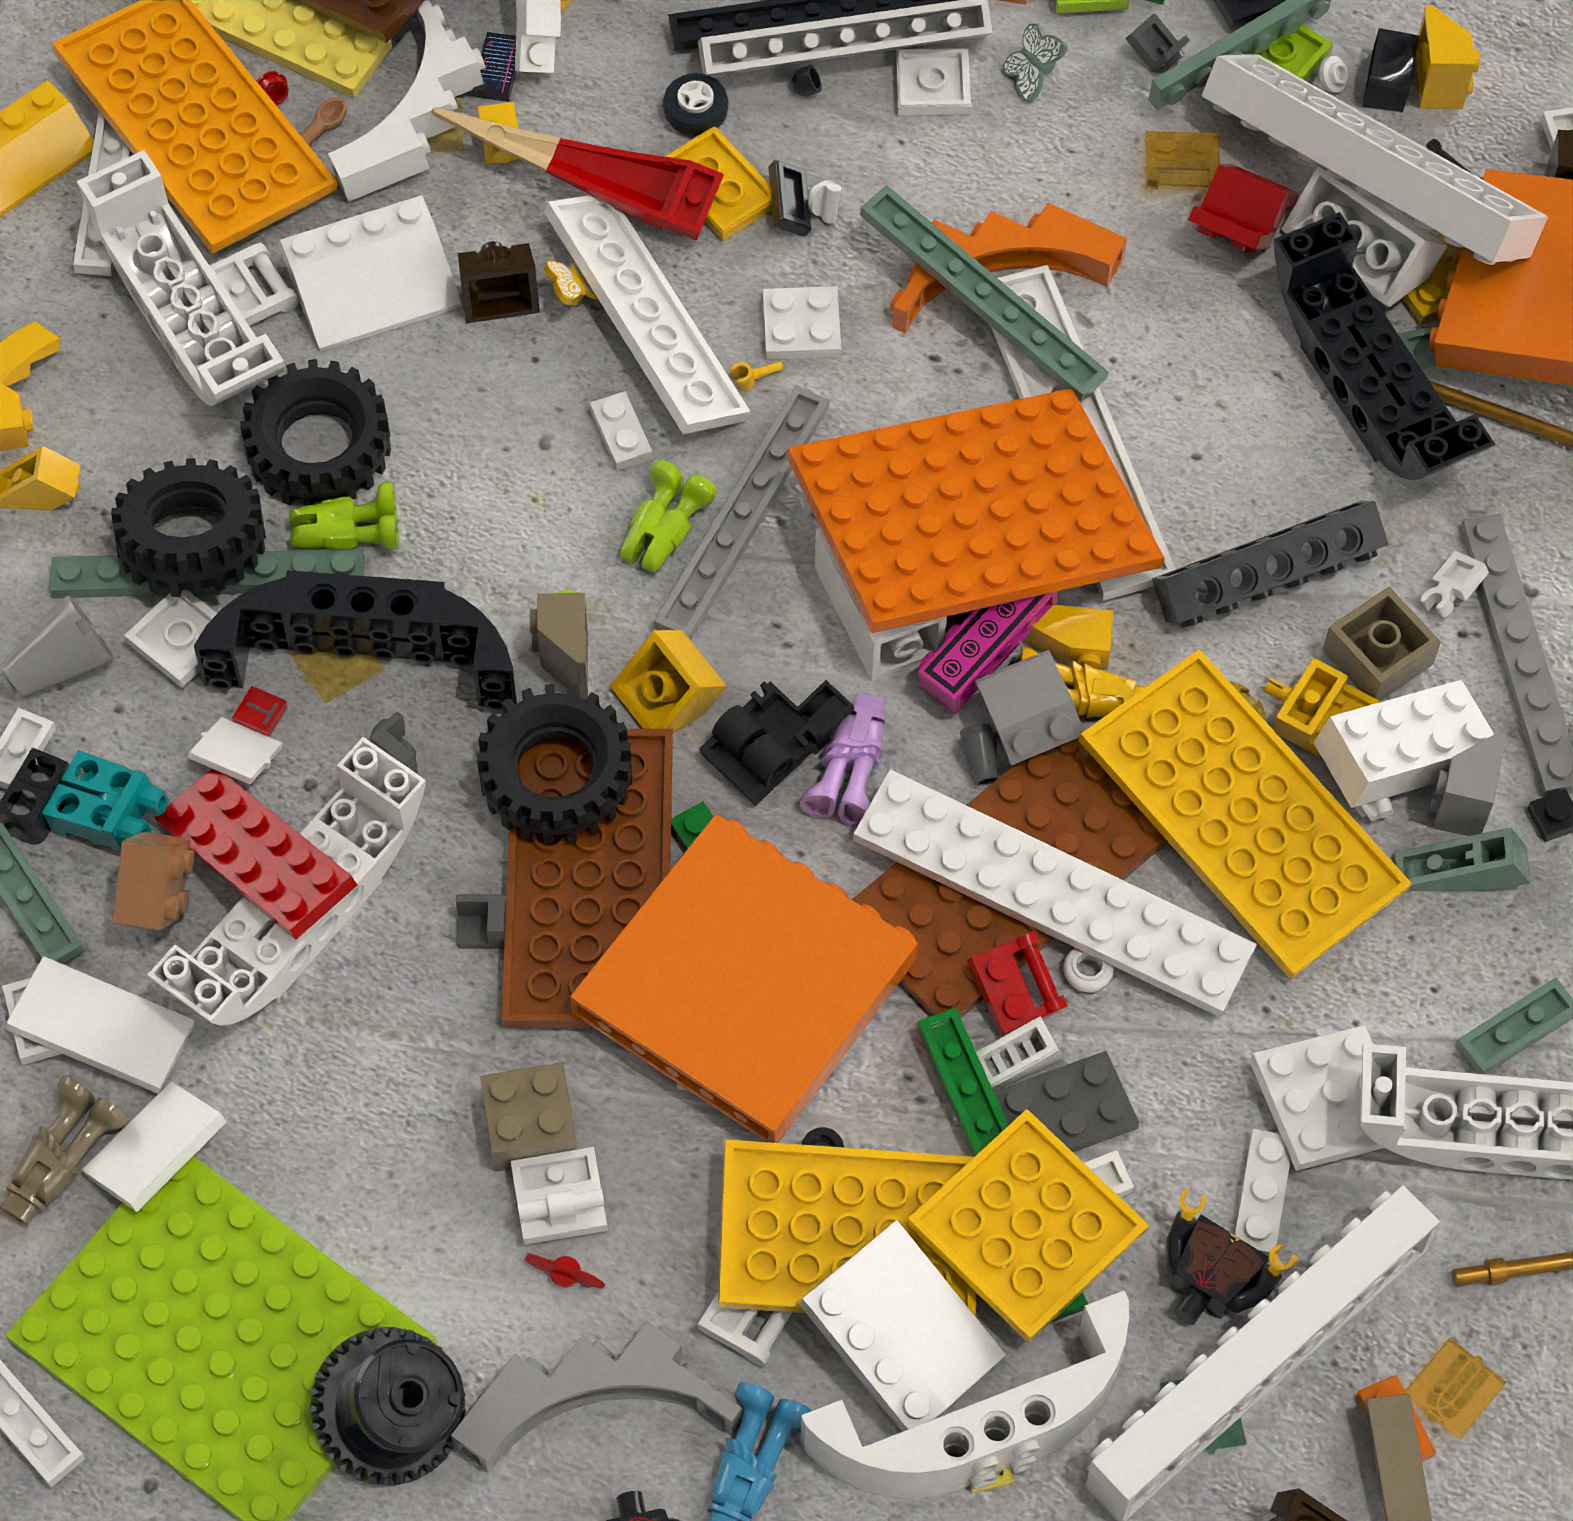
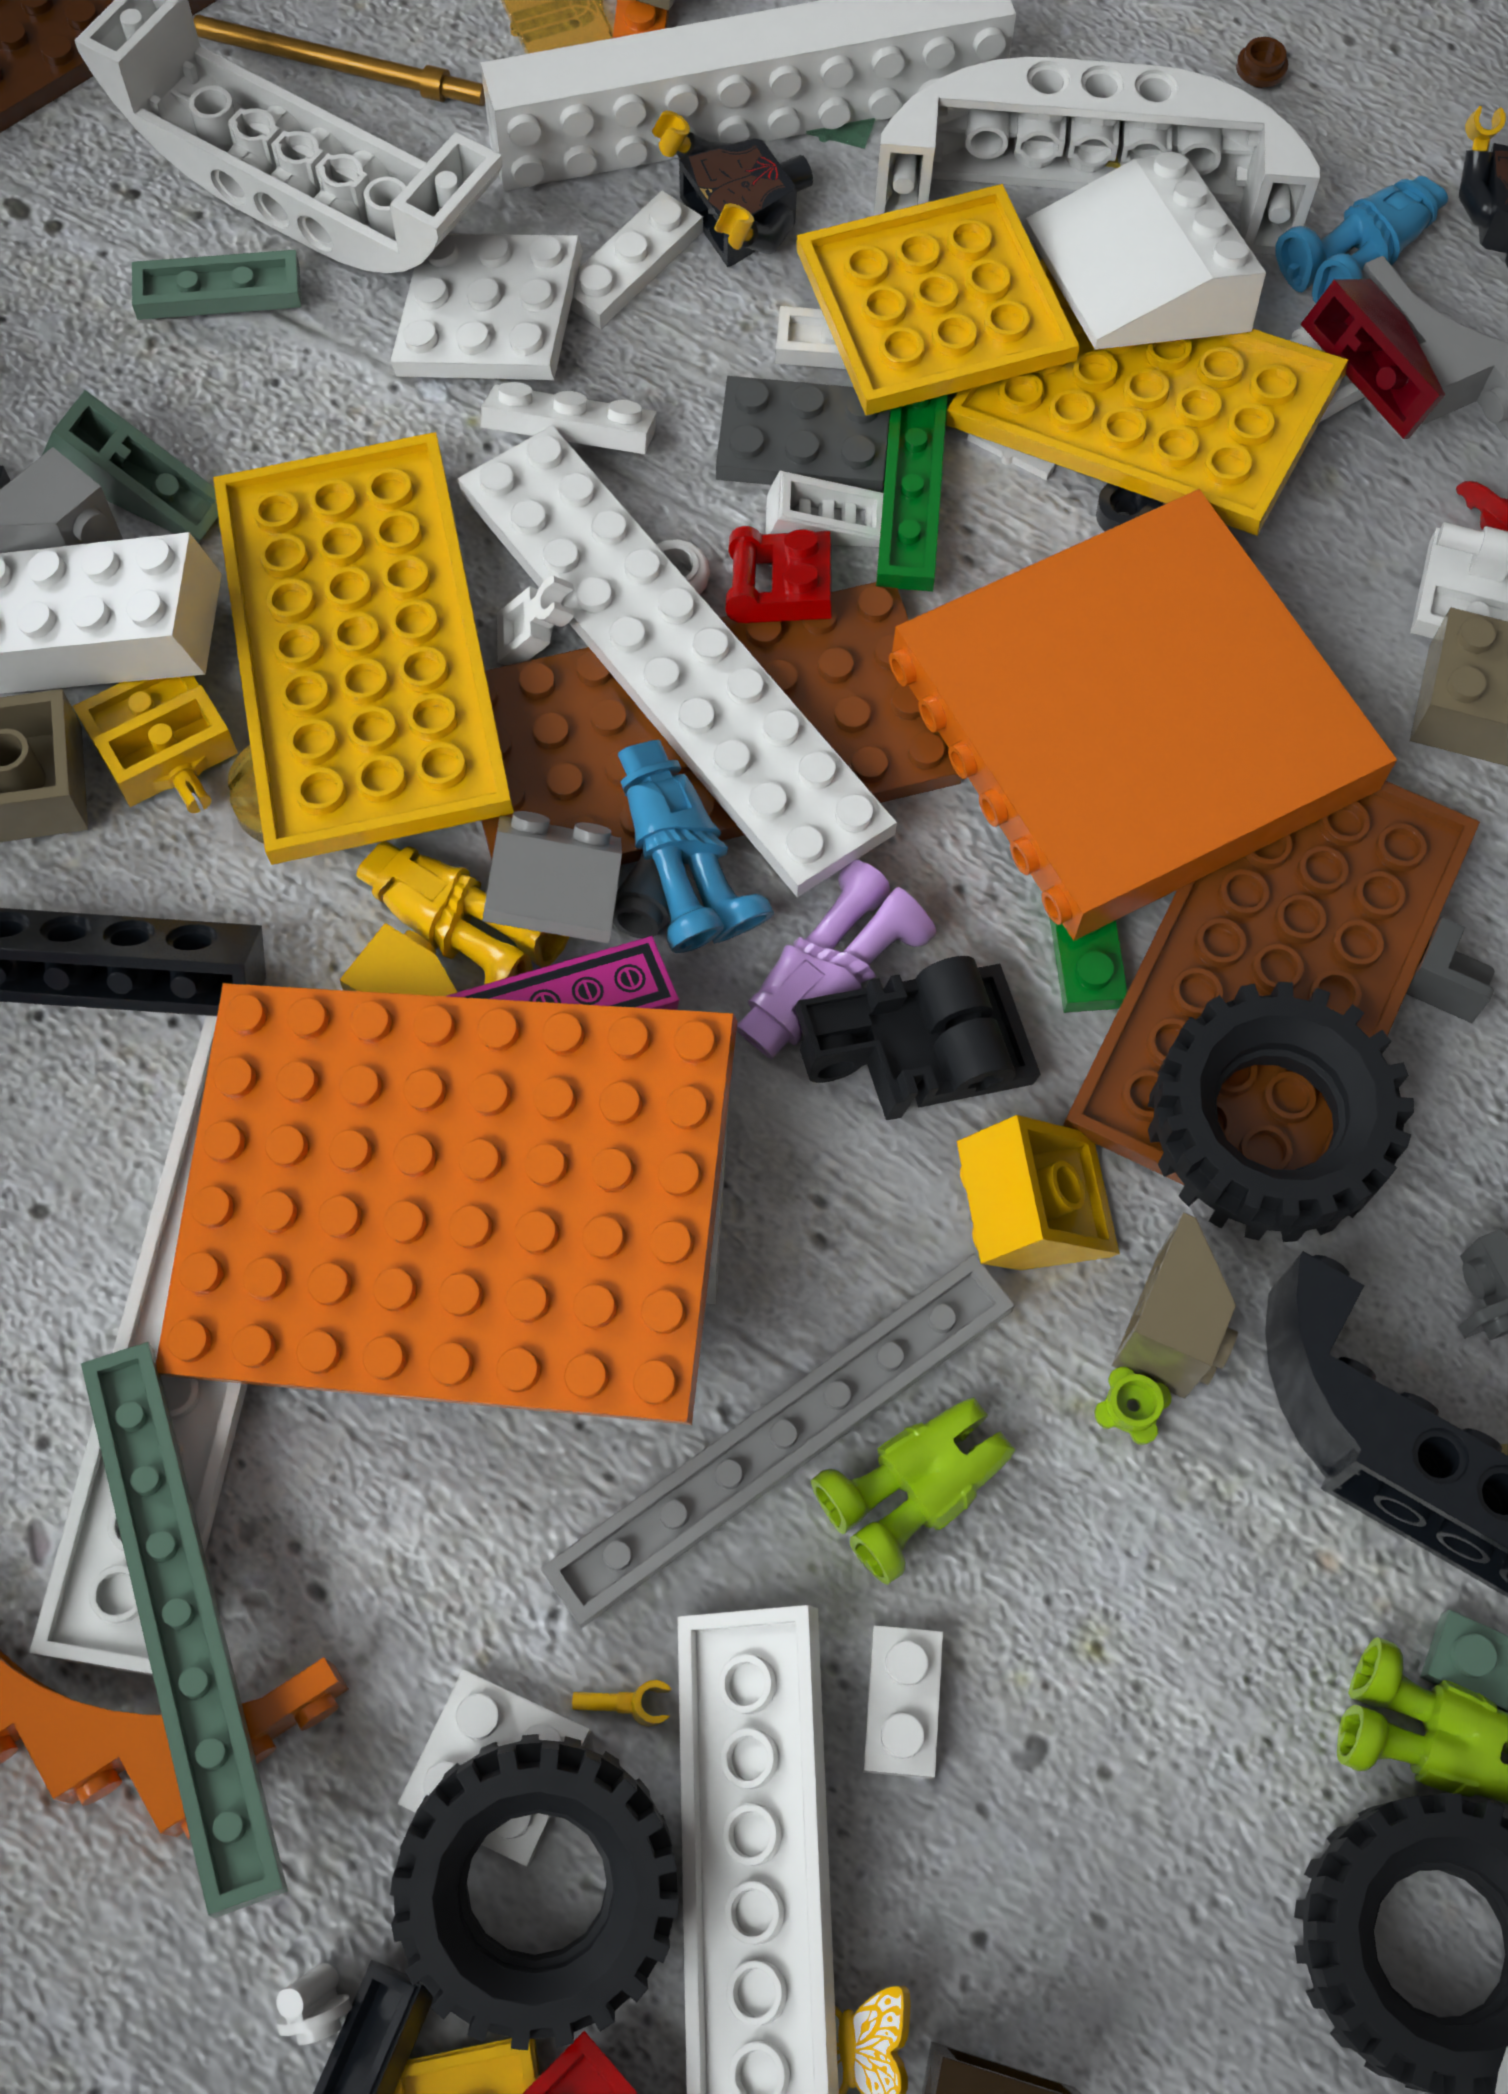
camera: 155 degrees left, 5 degrees up
none -> black tyre [390,1734,679,2050]
none -> white plate [480,382,657,454]
none -> white plate [497,576,574,666]
none -> dark azure piece [618,740,774,953]
none -> dark red slope [1301,279,1446,439]

